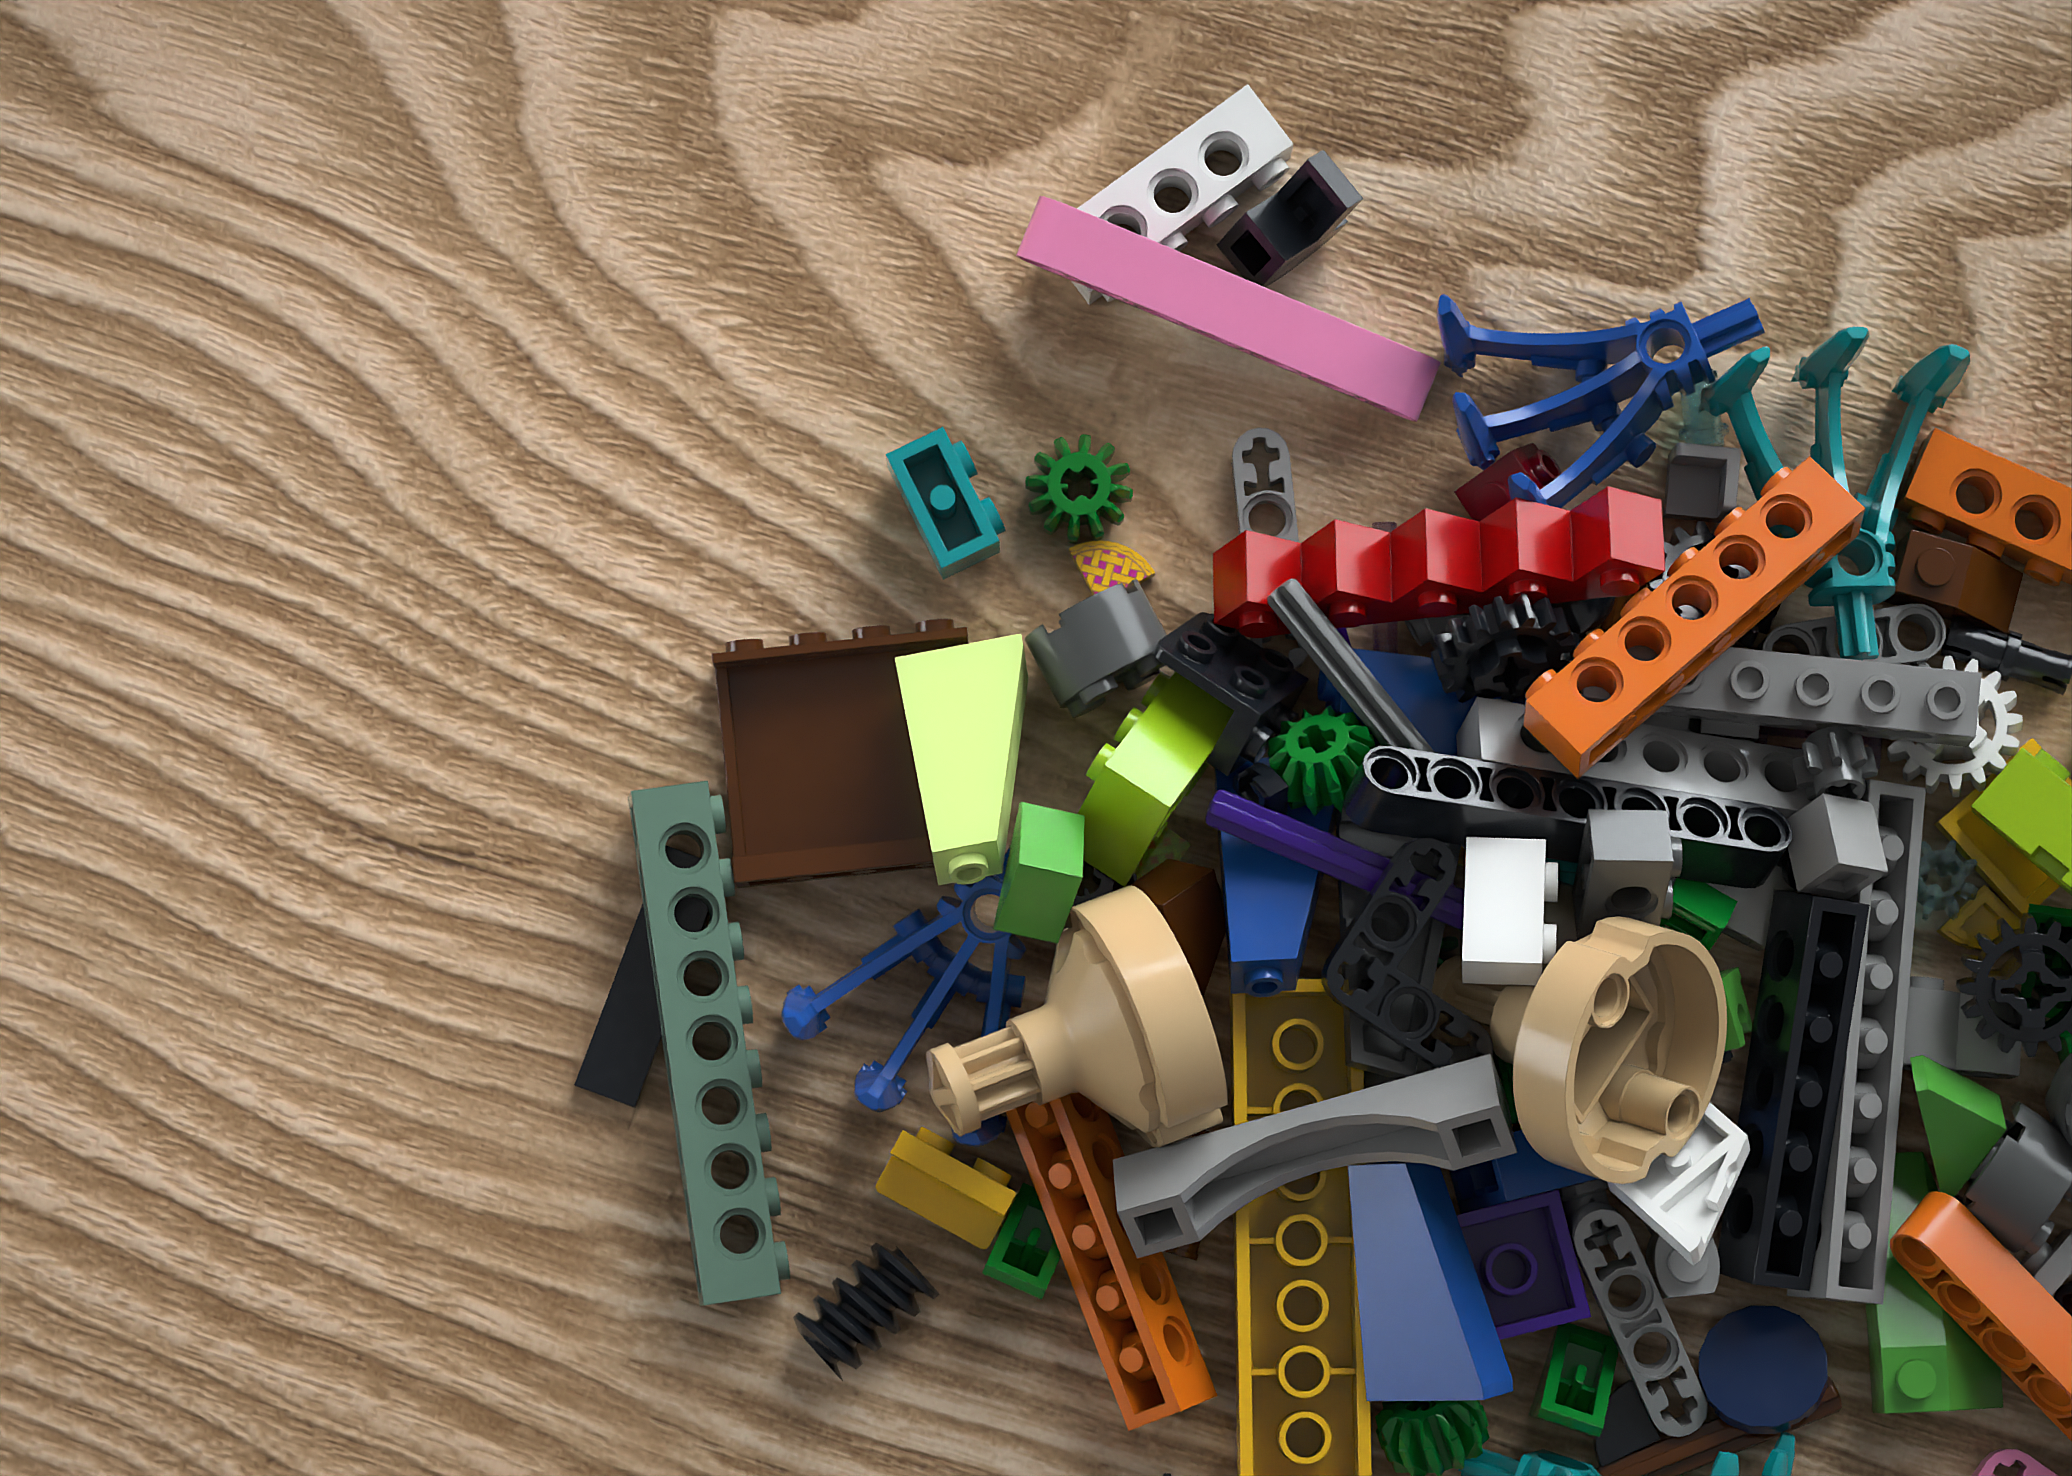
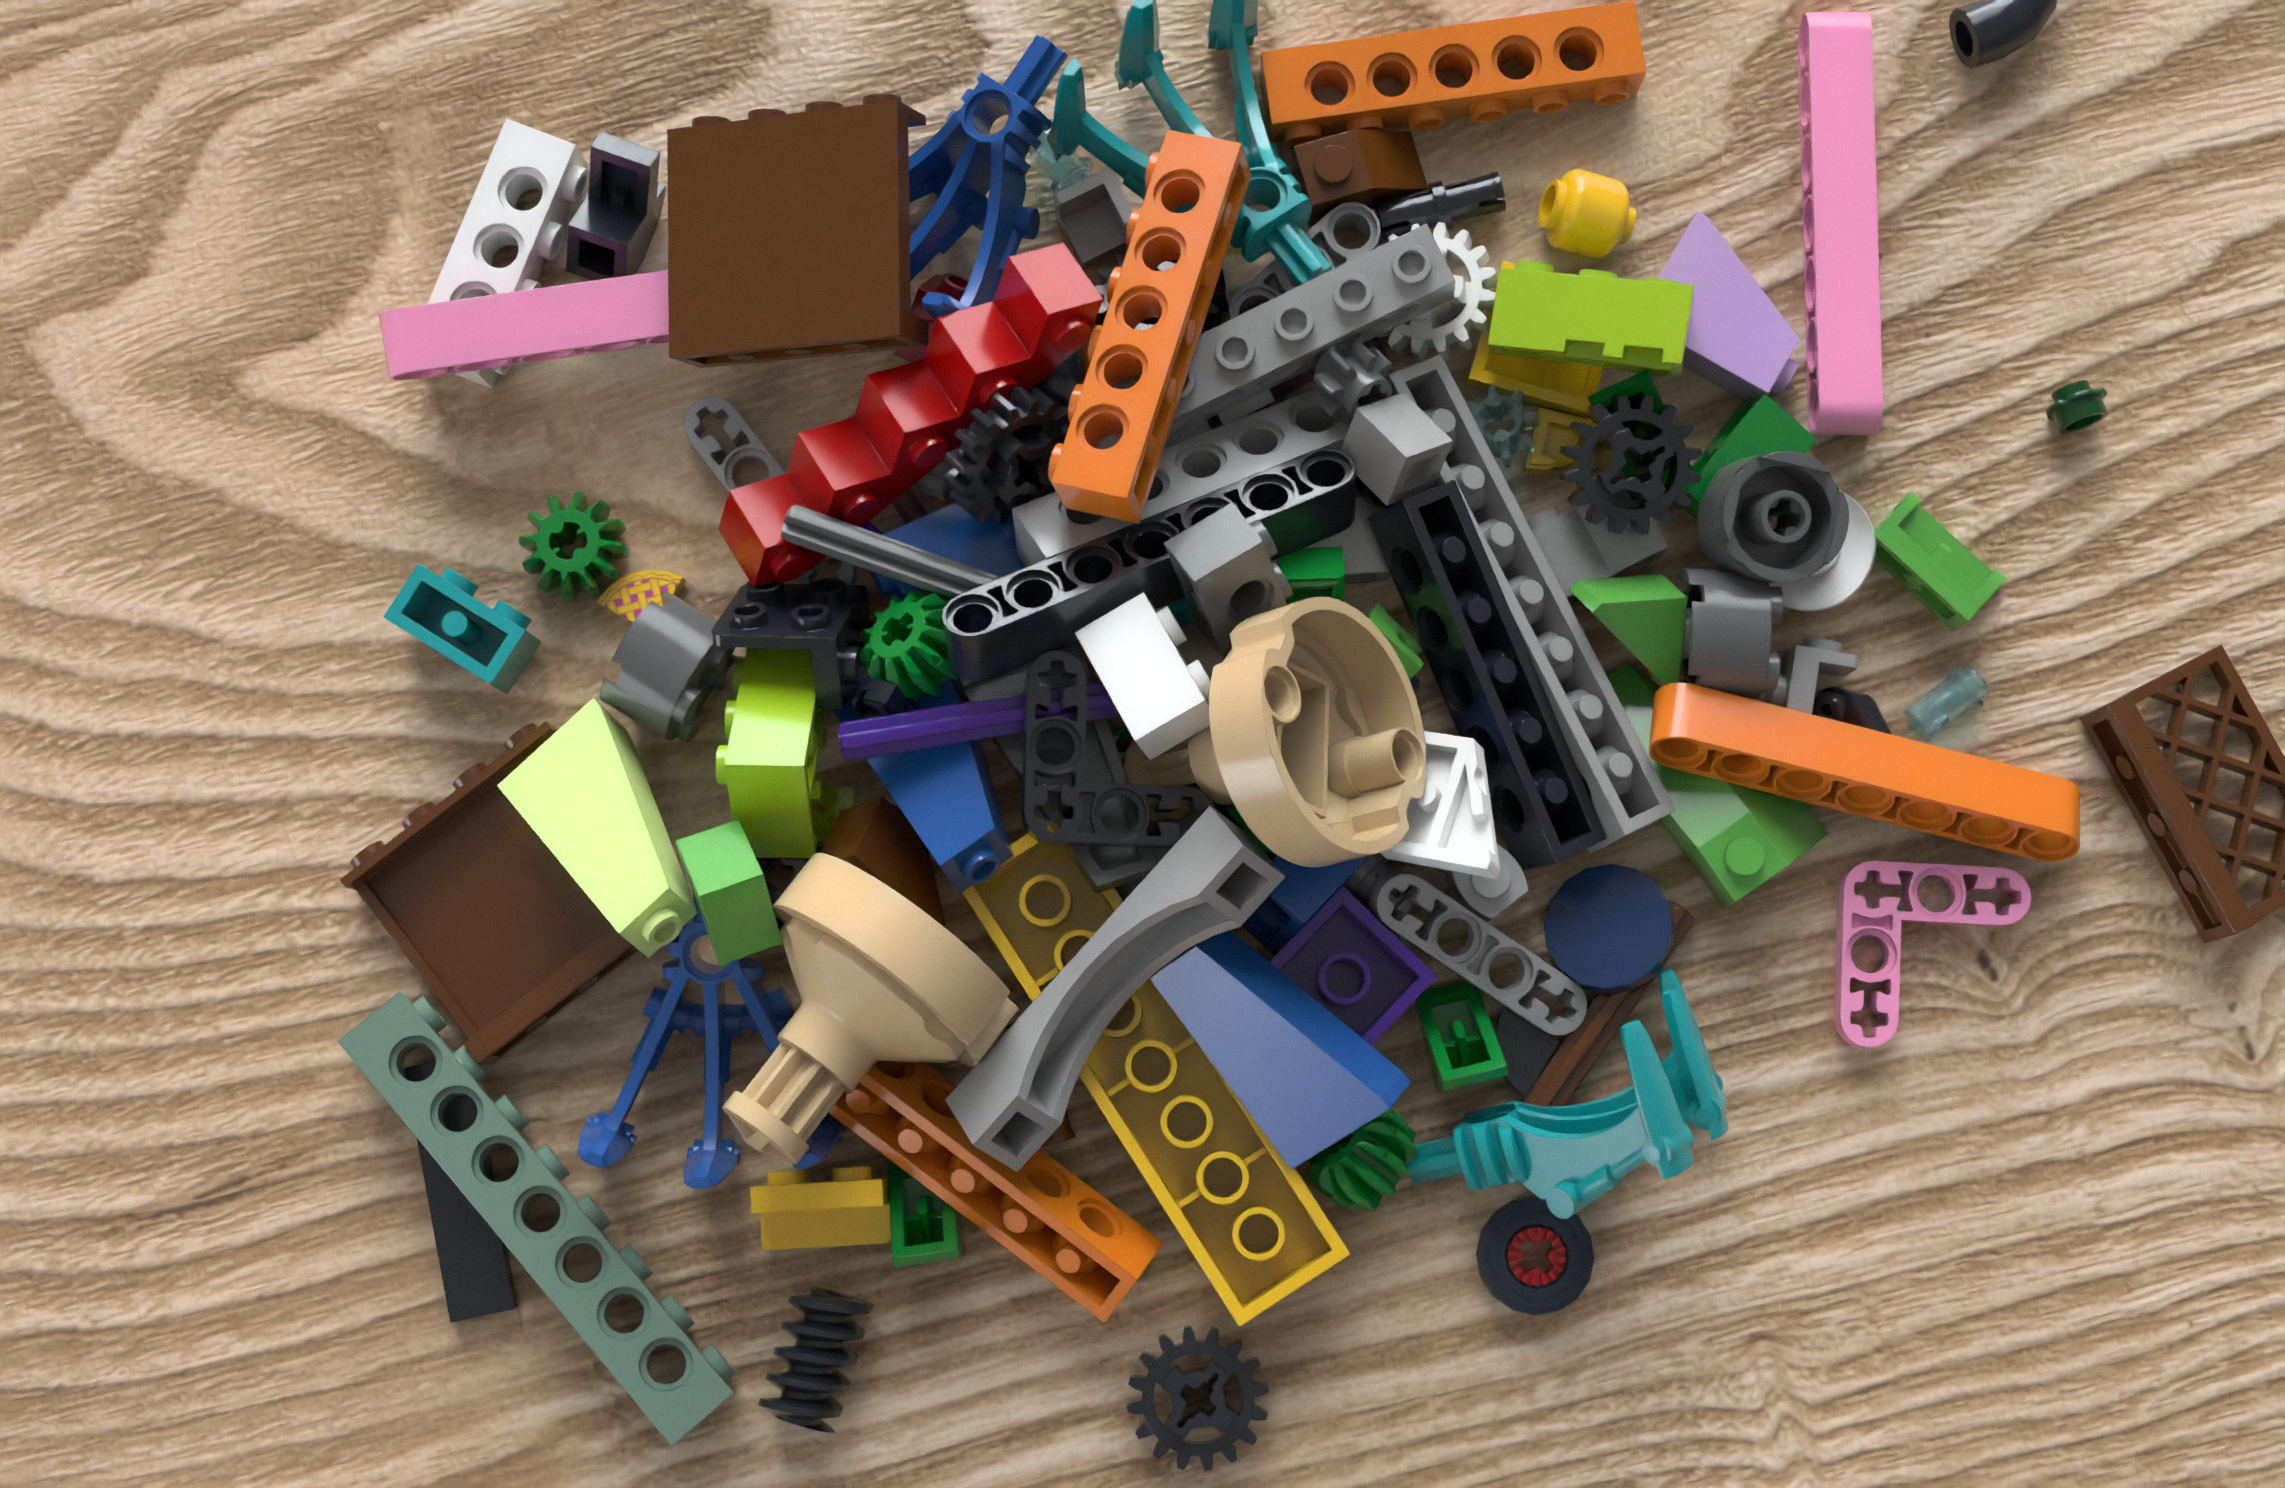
camera: 25 degrees left, 0 degrees up
none -> reddish brown panel [667,94,929,368]

